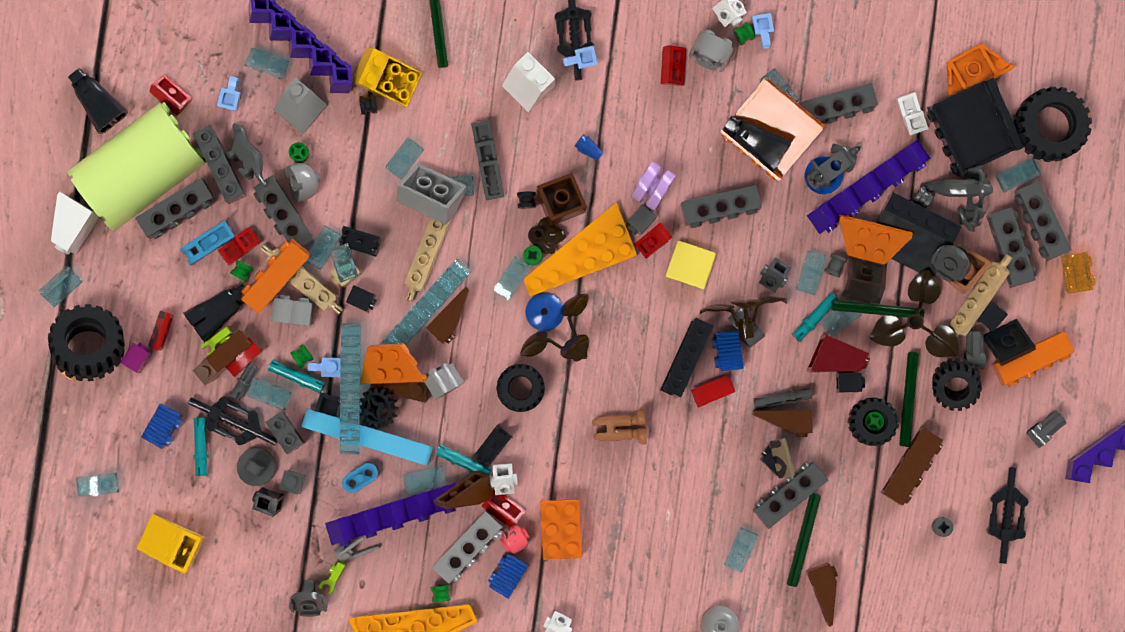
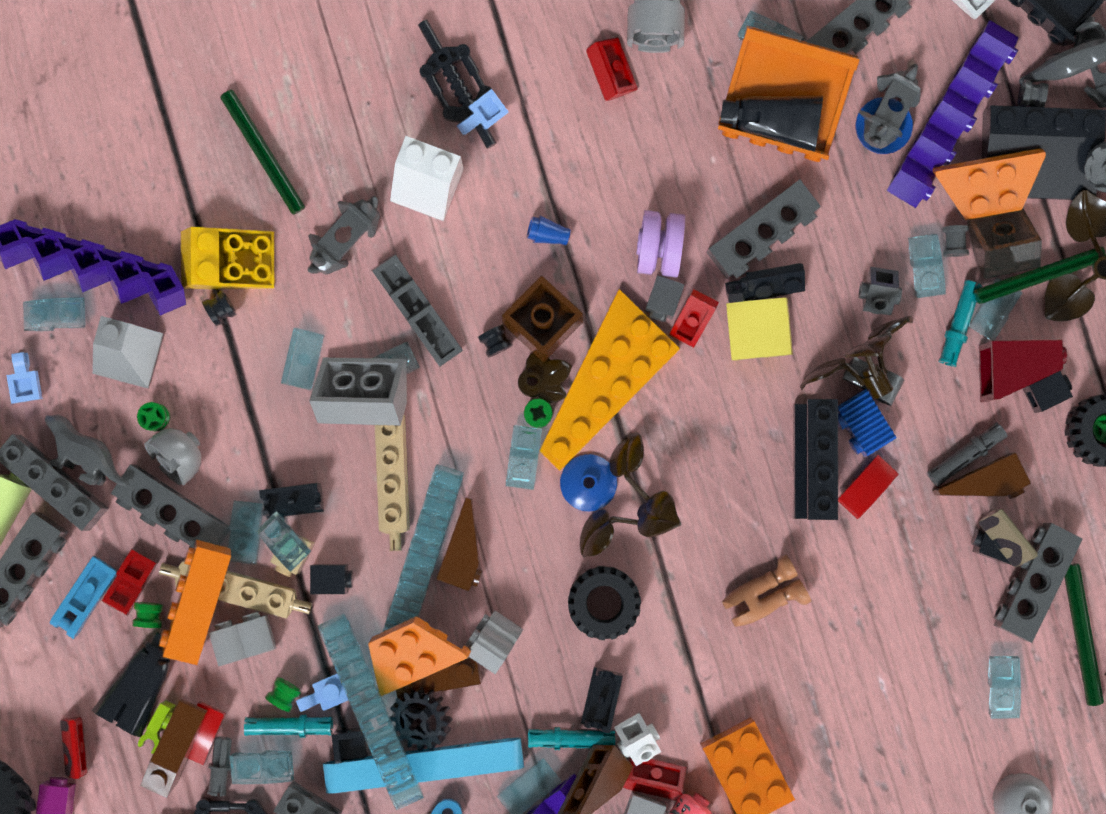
camera: 25 degrees left, 0 degrees up
none -> dark grey piece [307,196,380,275]
none -> black hinge [725,263,805,303]

